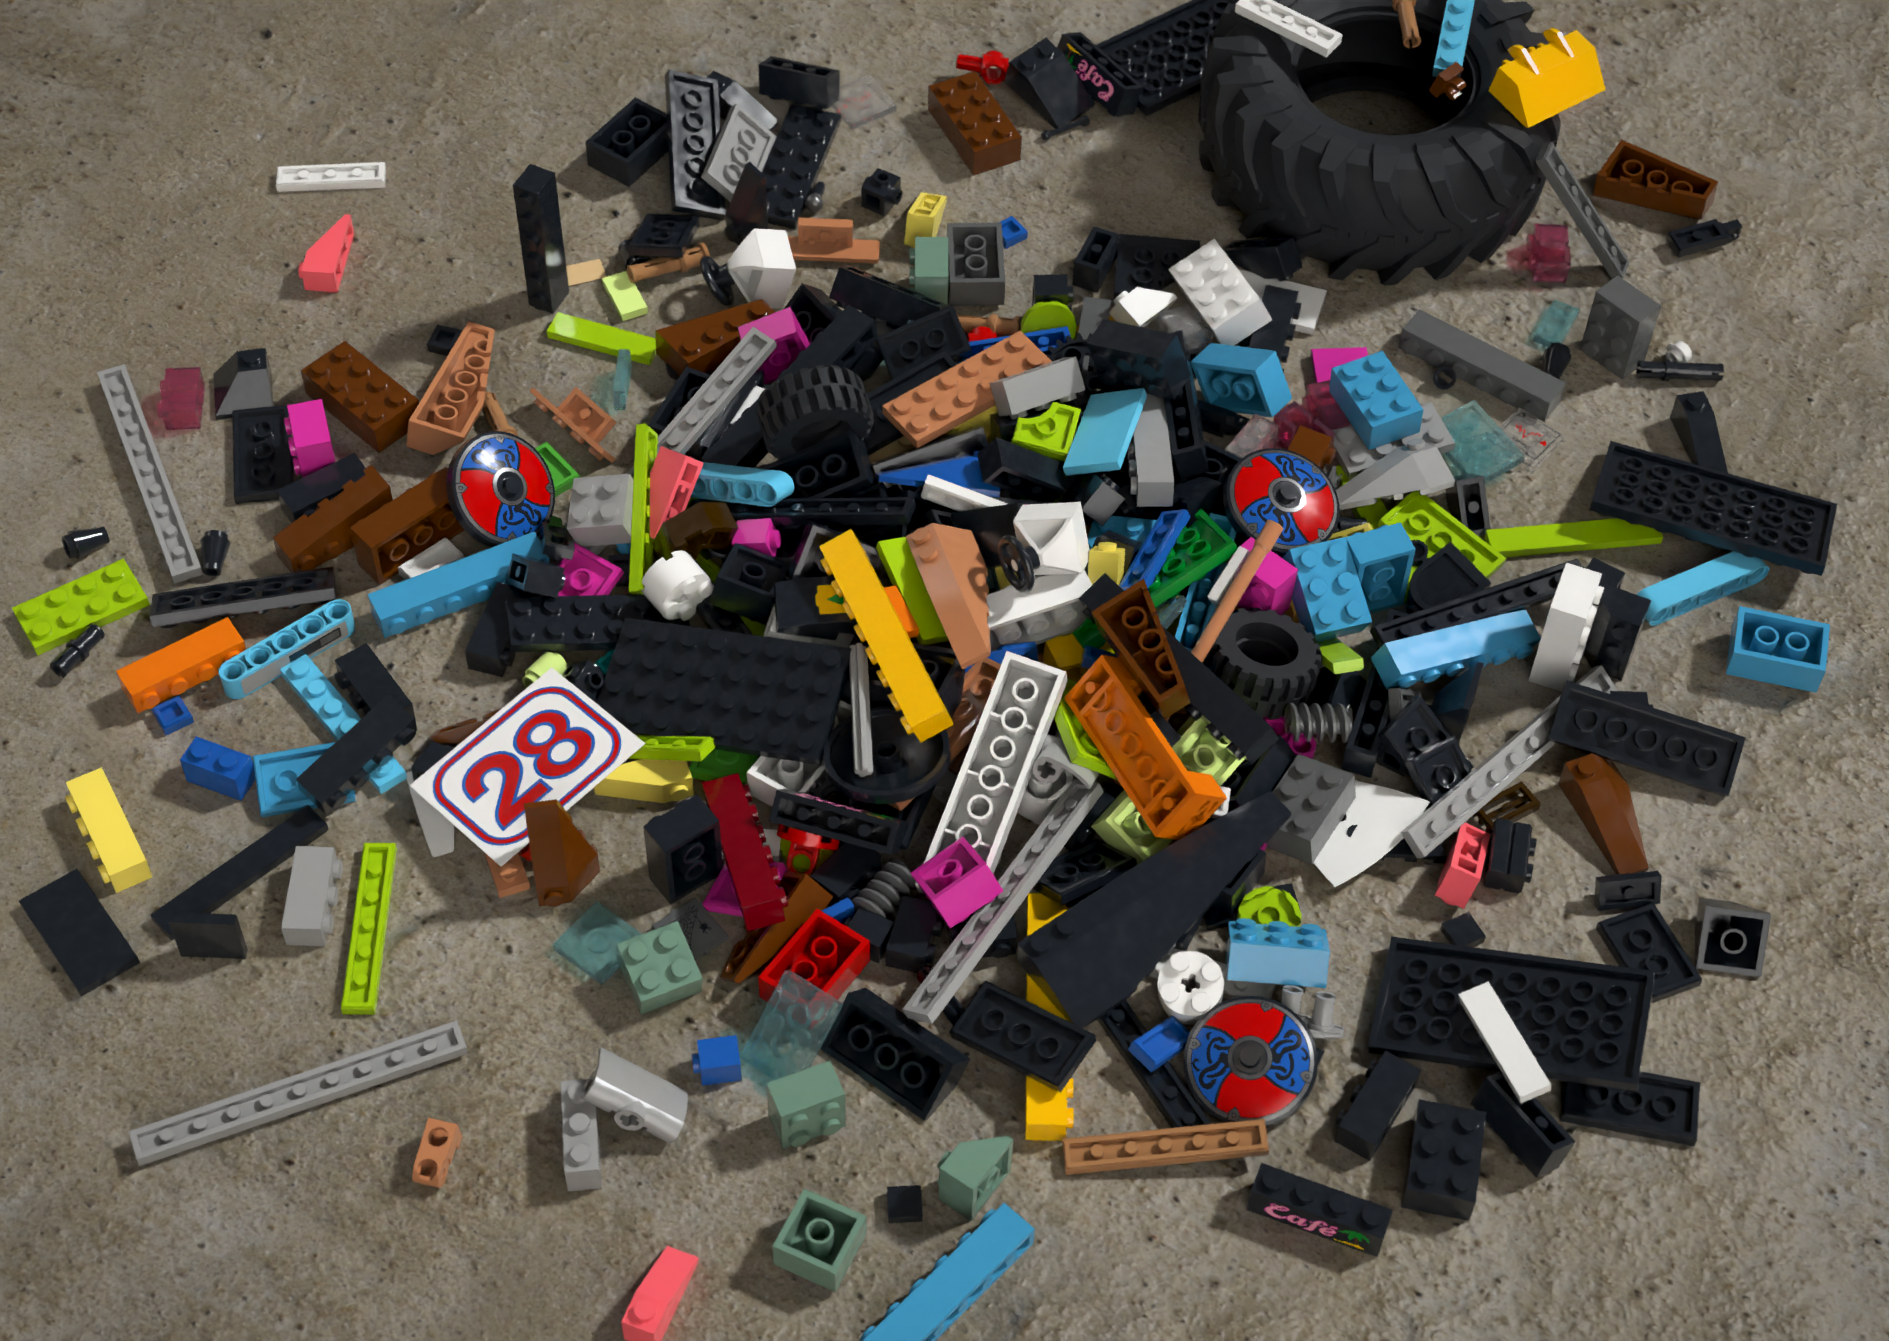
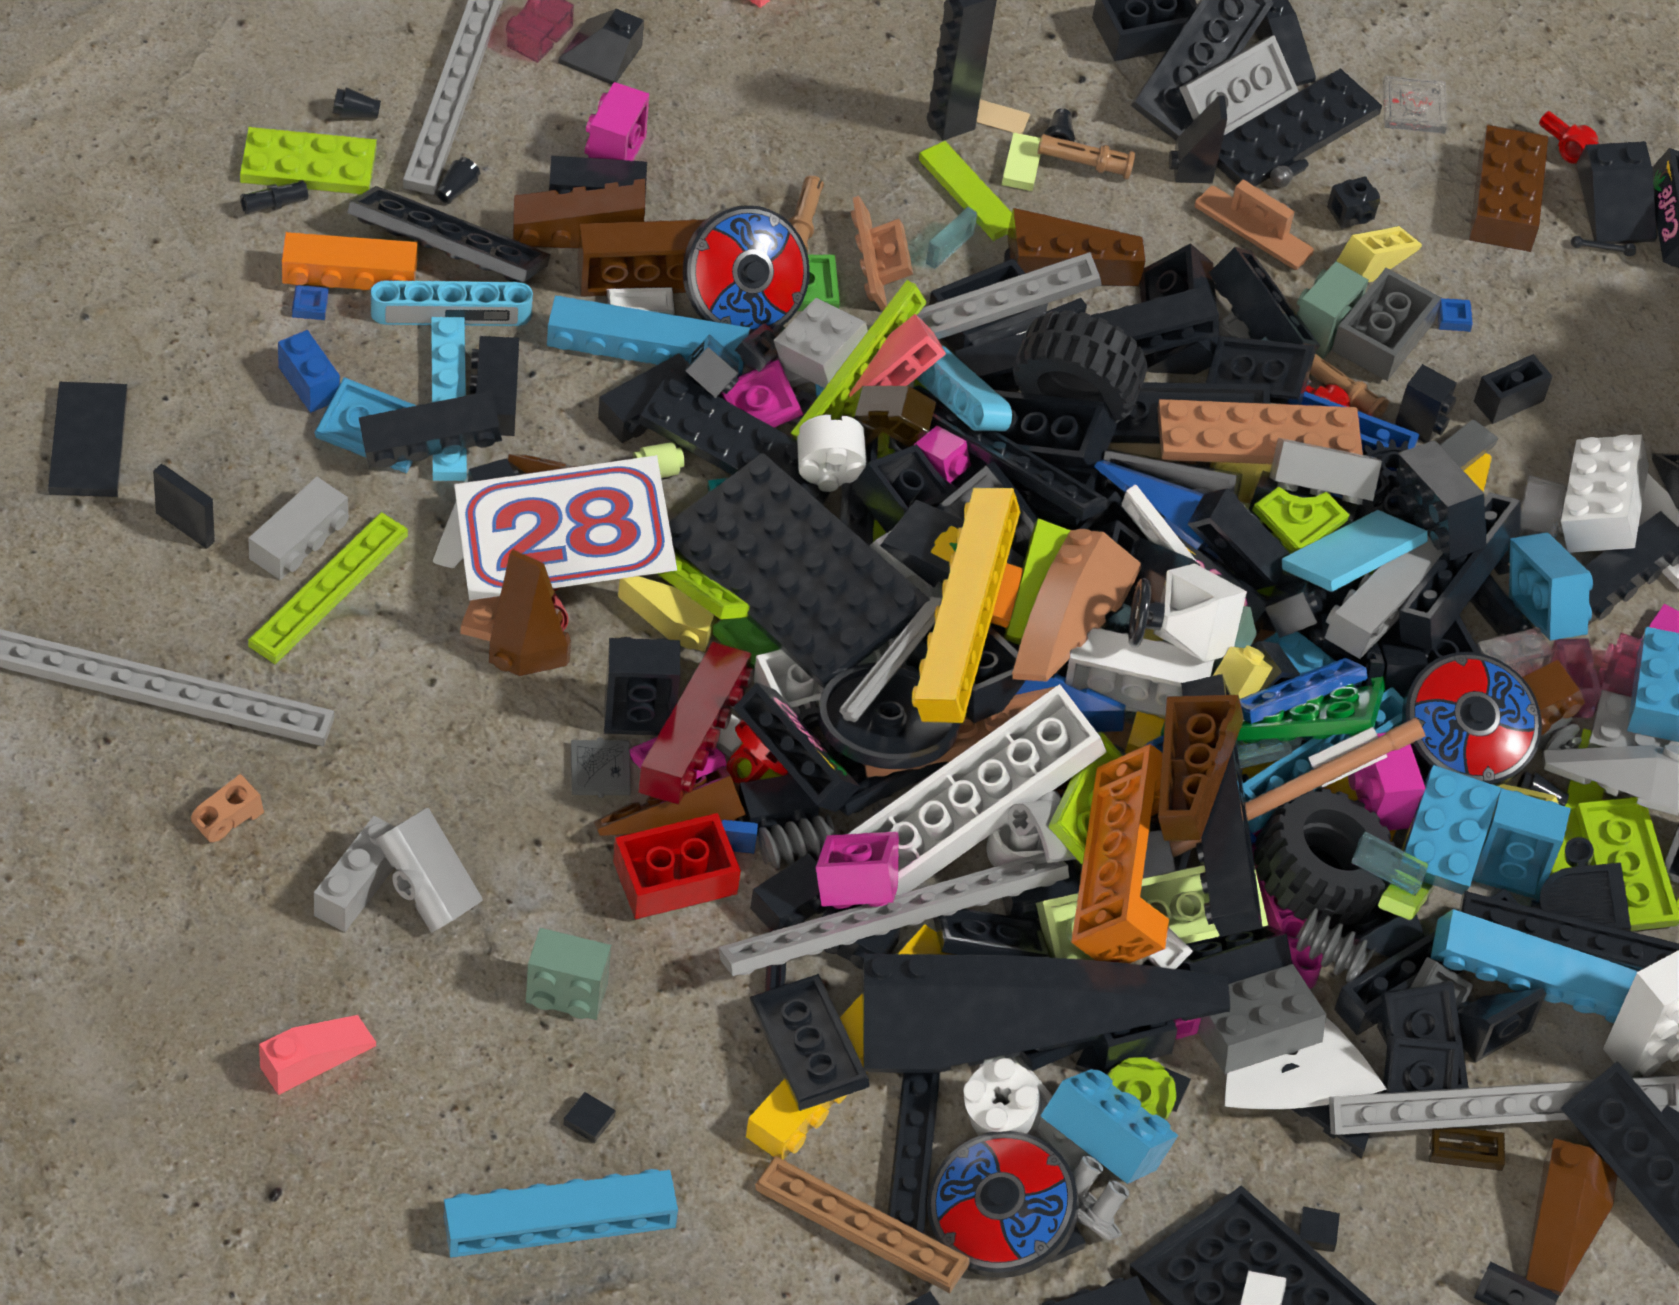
camera: 30 degrees right, 0 degrees up
light yellow brick [64,767,153,893] -> none
black tile [150,805,329,941] -> none
black tile [232,405,294,504] -> none
reddish brown brick [301,341,419,453] -> none
nougat wedge [406,321,495,455] -> none
black plate [427,324,463,356] -> none
clear light blue tile [553,901,642,985] -> none
black brick [562,660,606,703] -> none
sand green brick [616,921,703,1015] -> none
black tile [628,214,700,258] -> none
blue brick [692,1035,742,1086] -> none
white piece [700,228,796,309] -> none
dark pink brick [738,307,810,385] -> none
clear light blue plate [740,970,843,1080] -> none
black brick [758,56,840,110] -> none
sand green brick [772,1189,867,1292] -> none
black slope [820,988,970,1121] -> none
black brick [844,907,894,964] -> none
sand green slope [937,1136,1013,1221] -> none
lime tile [1021,300,1077,339] -> none
white slope [1109,287,1177,328] -> none
black plate [1113,234,1200,300] -> none
blue tile [1128,1016,1190,1072] -> none
coral slope [1435,823,1490,909] -> none
black brick [1483,818,1537,894] -> none
none -> clear light blue tile [1351,832,1429,895]

